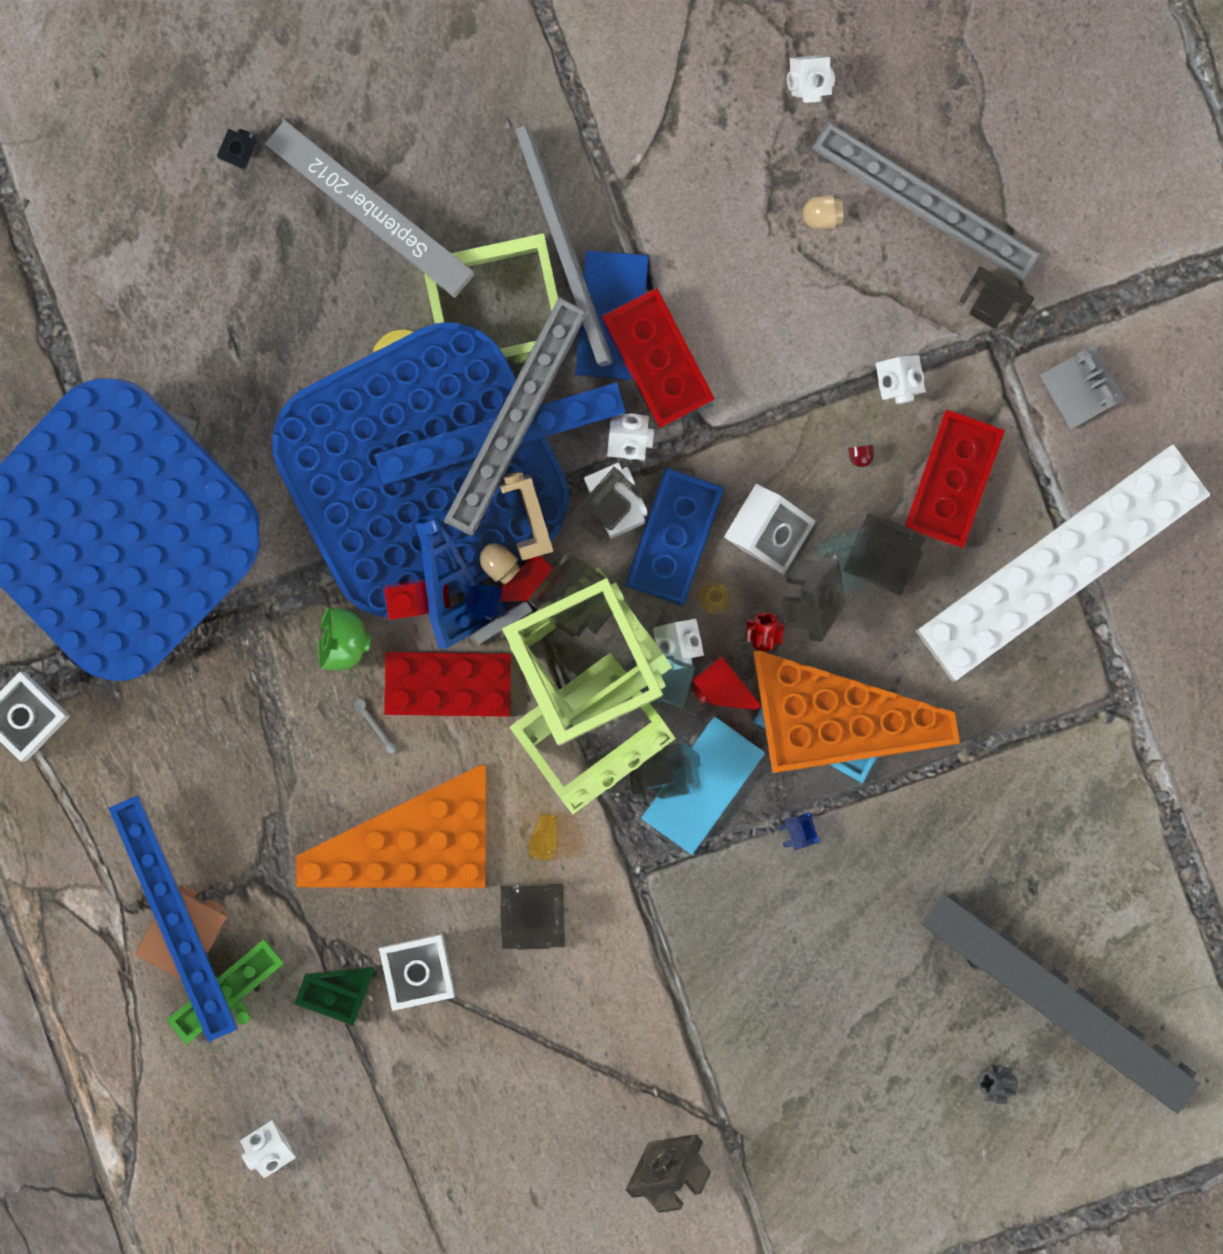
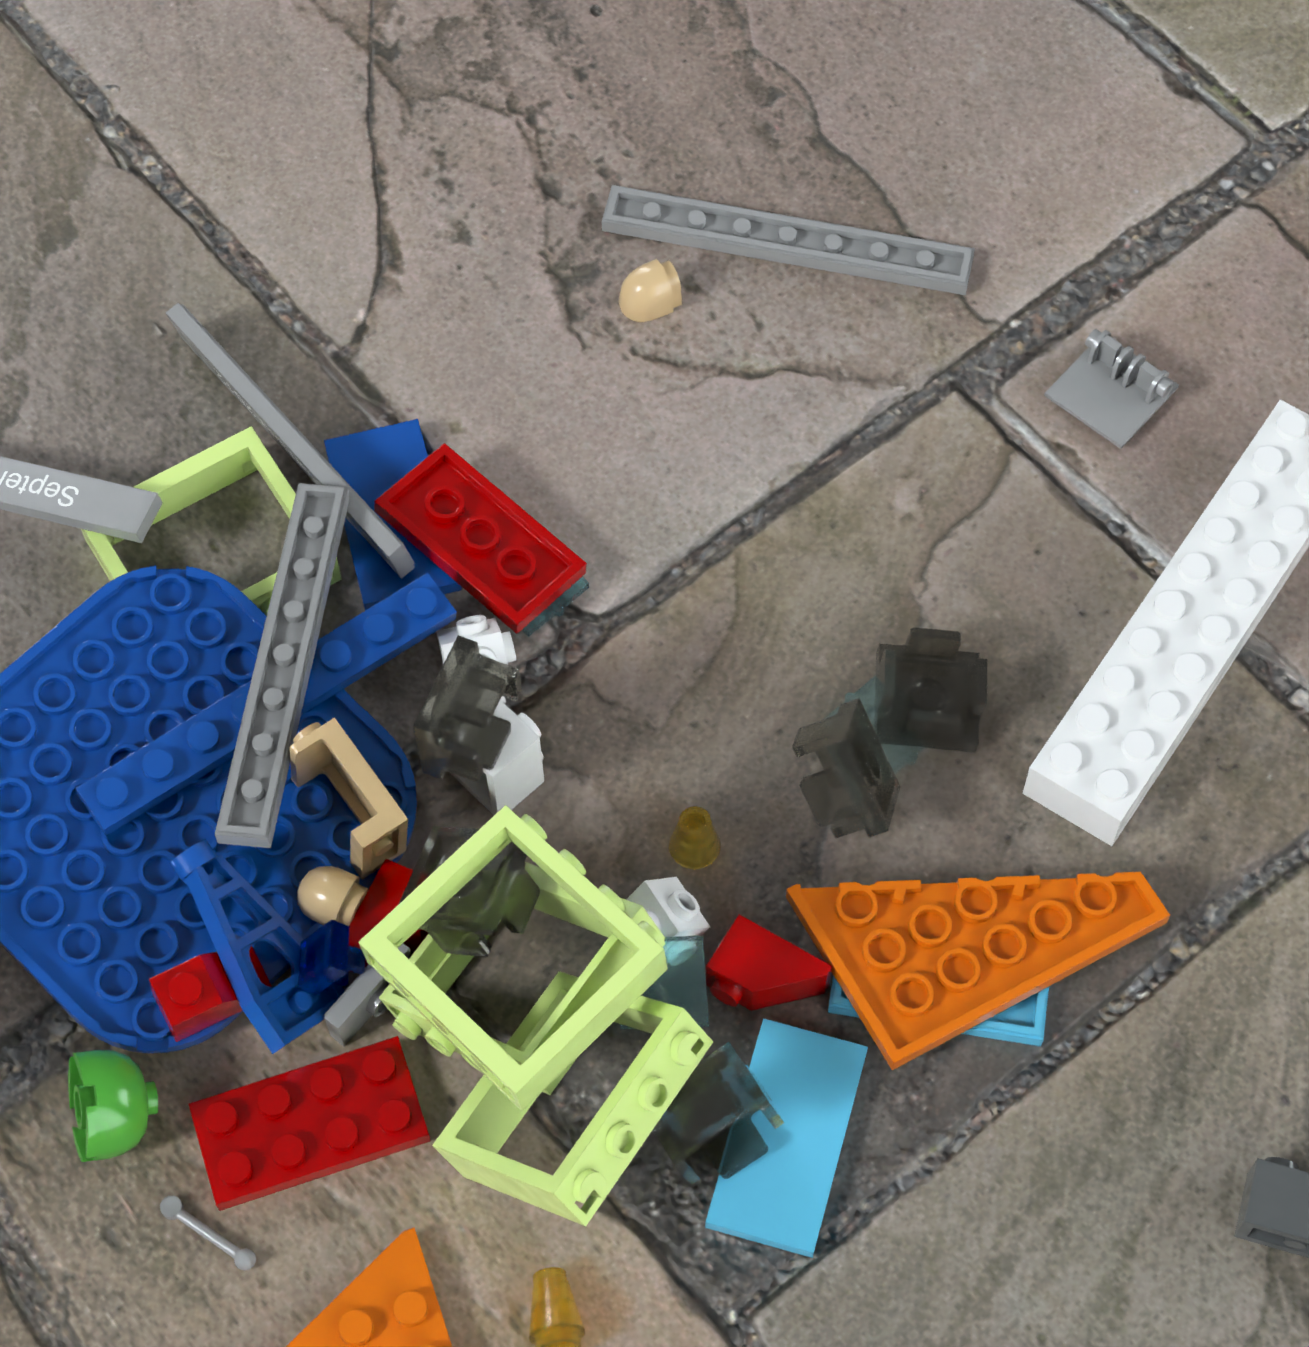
camera: 15 degrees left, 25 degrees down
blue tile [625,468,725,607] -> none
white slope [724,484,816,575] -> none
red gear [746,612,784,652] -> none
clear blue tile [778,812,819,850] -> none
white brick [787,55,835,103] -> none
dark red hinge [848,445,874,467] -> none
white brick [876,355,926,404] -> none
red plate [903,409,1005,549] -> none
clear smoke panel [957,266,1034,336] -> none

